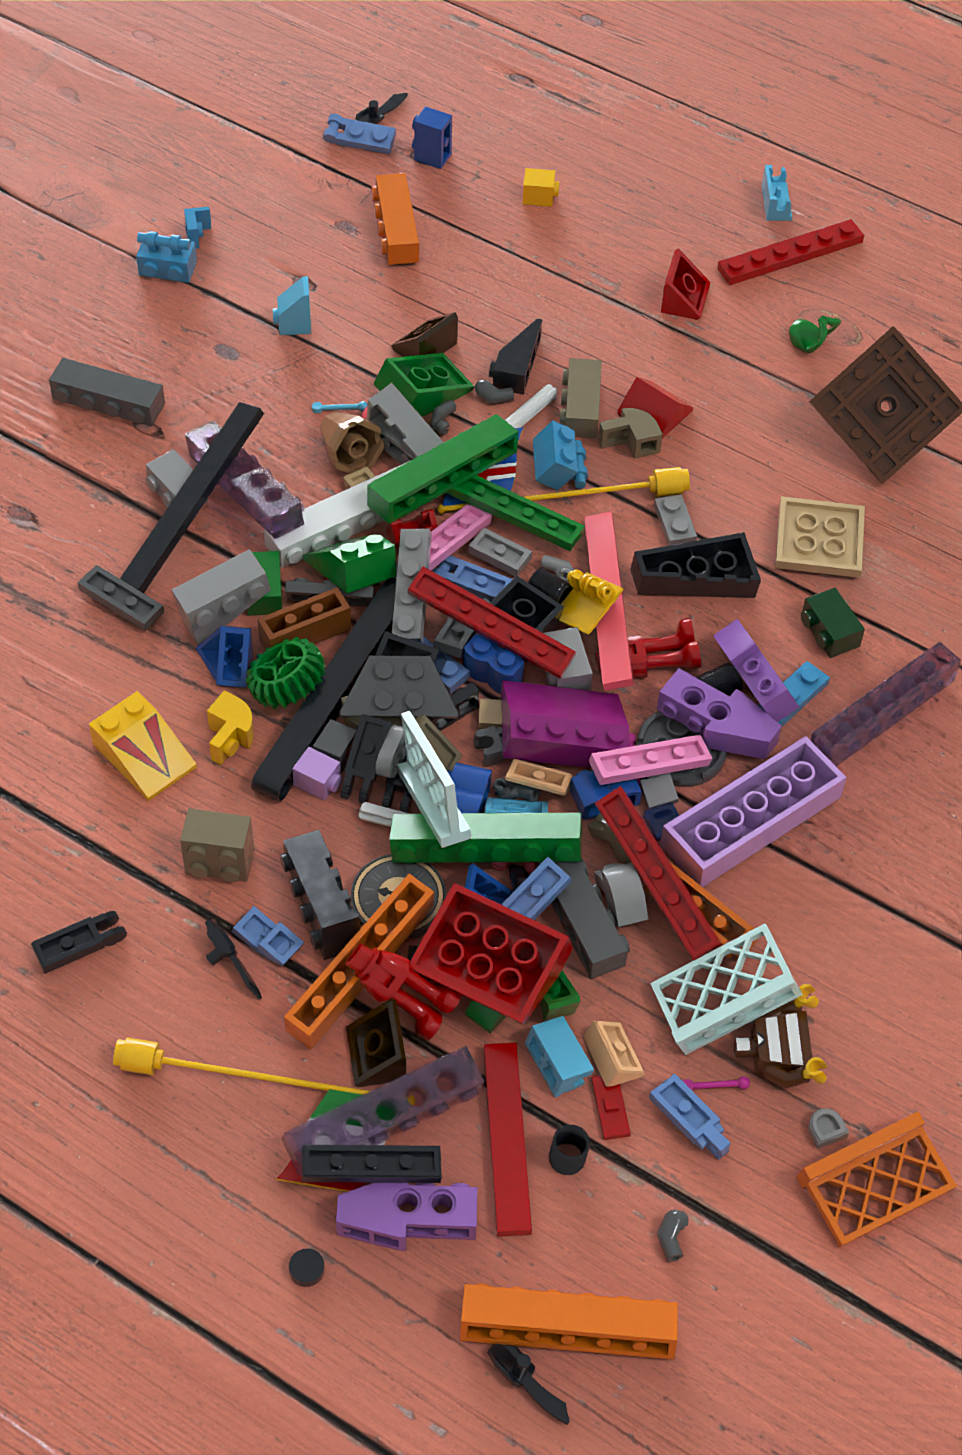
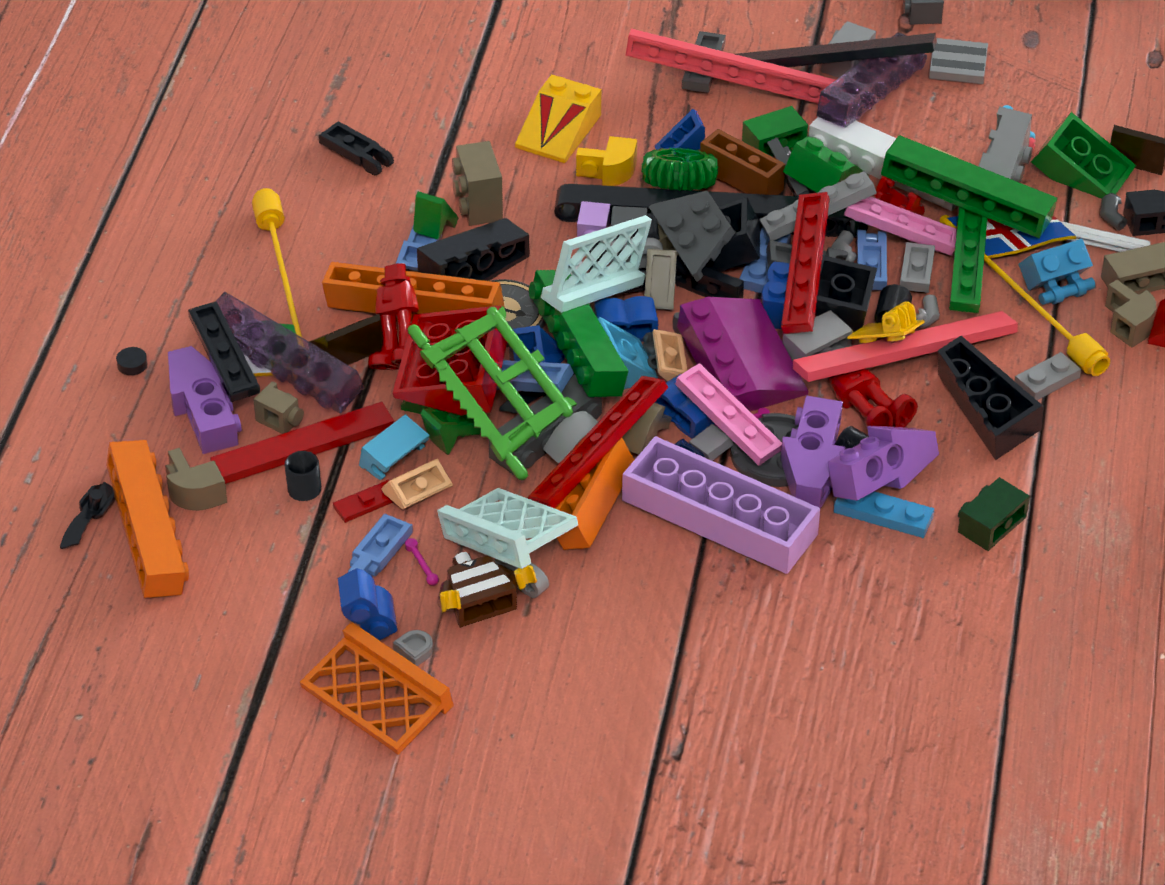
camera: 70 degrees right, 10 degrees down
light grey wedge [171,549,271,645] -> none
black piece [205,919,262,1000] -> none
medium azure slope [273,276,311,335] -> none
medium nougat cone [320,412,384,474] -> none
dark grey arm [430,400,456,436] -> none
dark grey arm [657,1209,689,1262] -> none
tan plate [775,496,865,578] -> none
clear purple brick [810,642,961,767] -> none
none -> dark tan brick [165,448,227,511]
none -> dark tan brick [253,381,304,434]
none -> blue brick [338,568,398,641]
none -> bright green piece [408,306,577,480]
none -> green slope [413,191,459,239]
none -> coral tile [625,29,845,109]
none -> light grey tile [929,38,988,84]

